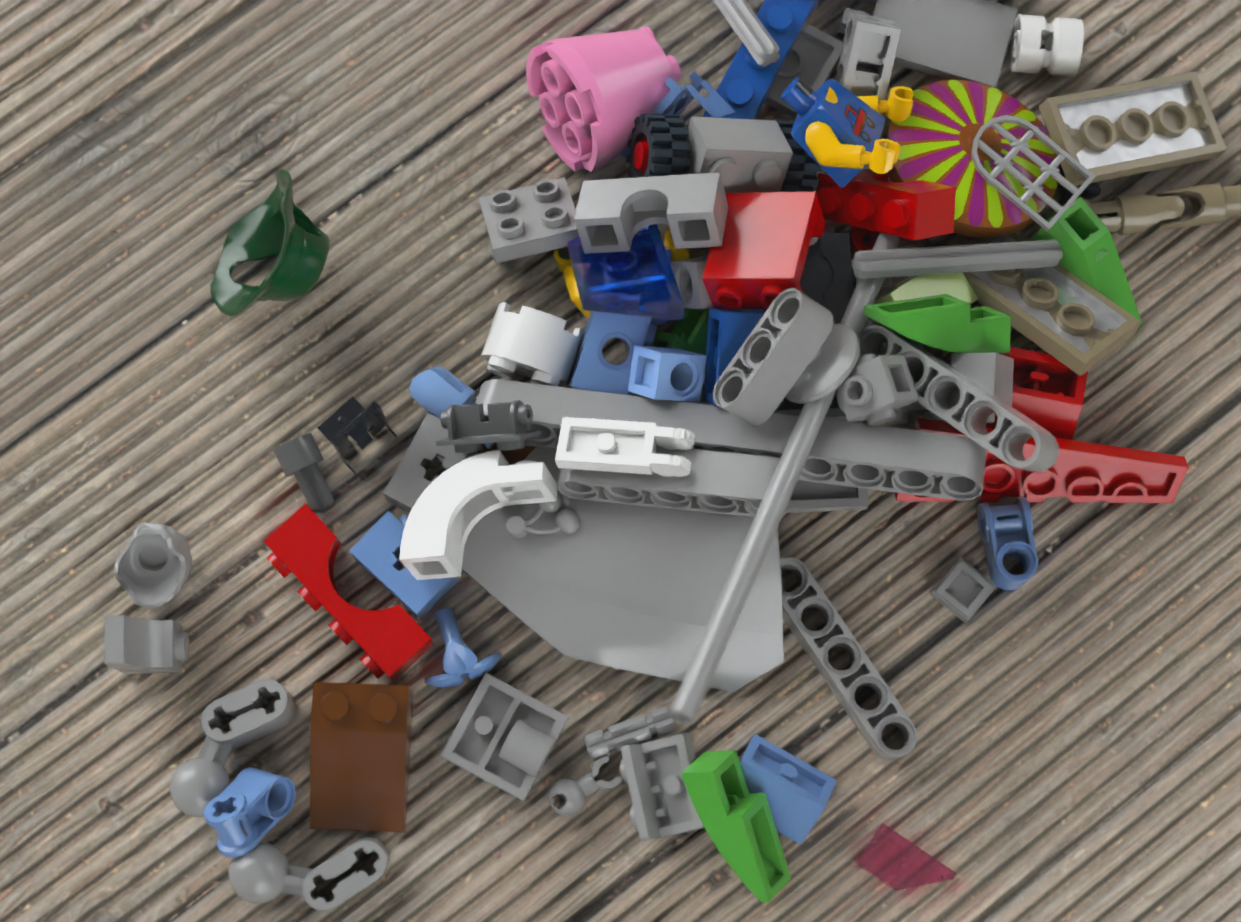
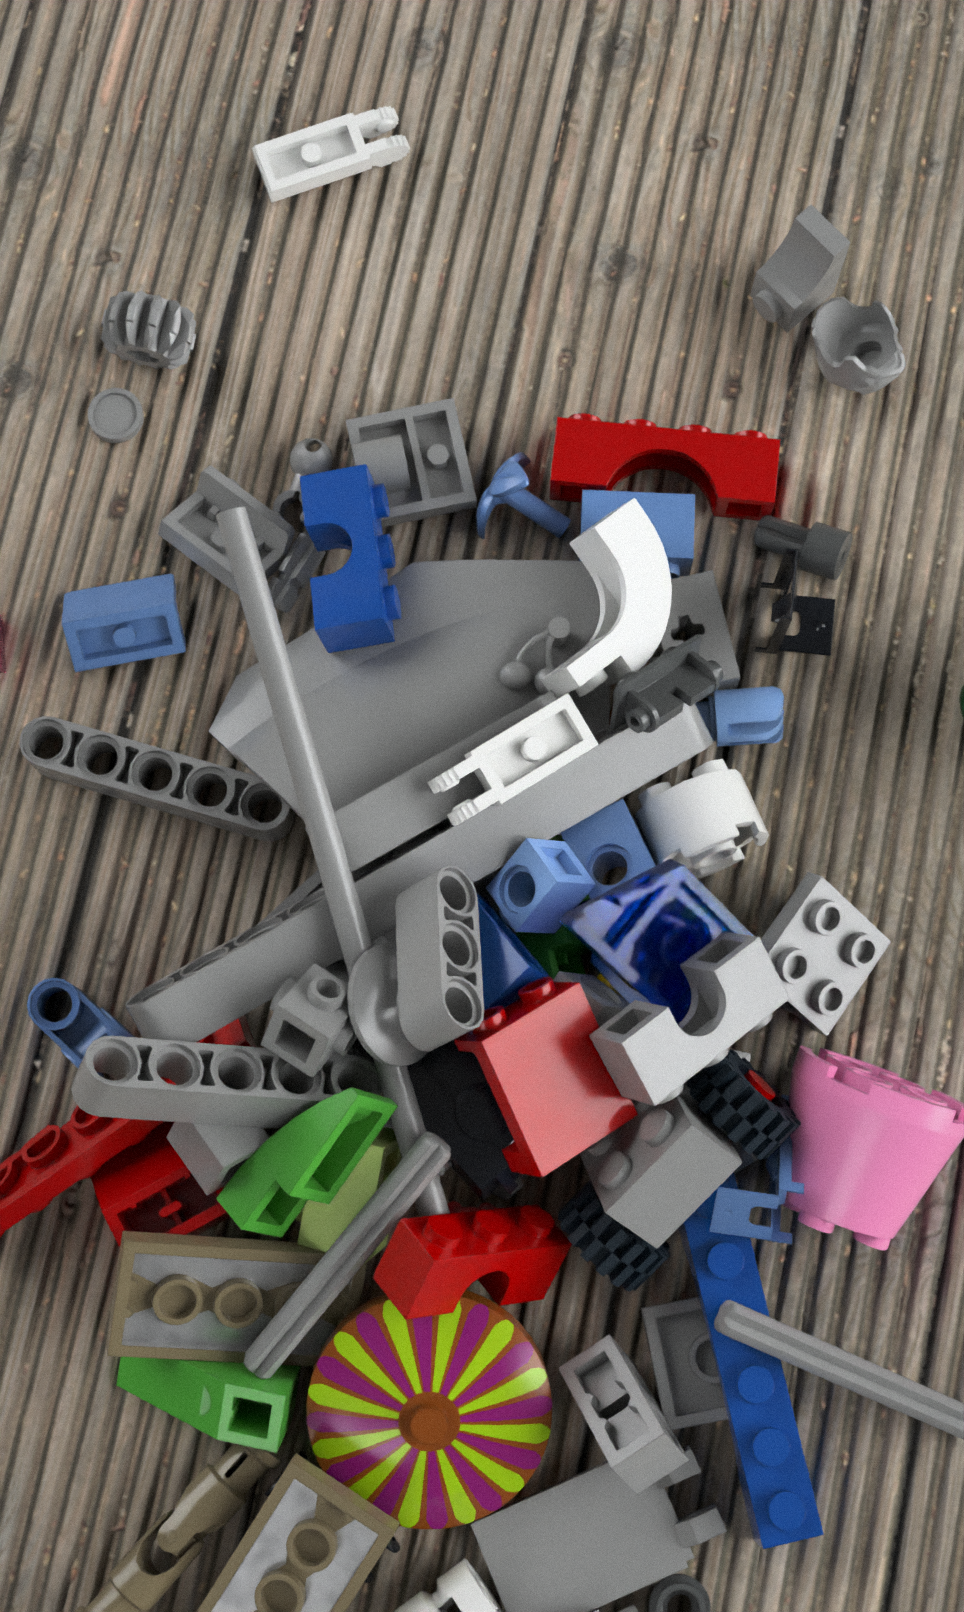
camera: 145 degrees right, 0 degrees up
light grey beam [170,679,296,818] -> none
medium blue piece [203,767,296,858] -> none
light grey beam [228,838,389,911] -> none
reddish brown slope [310,682,414,833] -> none
bright green slope [681,750,791,902] -> none
torso [781,77,913,188] -> none
light grey tile [930,557,997,624] -> none
light grey window [971,115,1096,232] -> none
none -> blue arch [300,464,401,653]

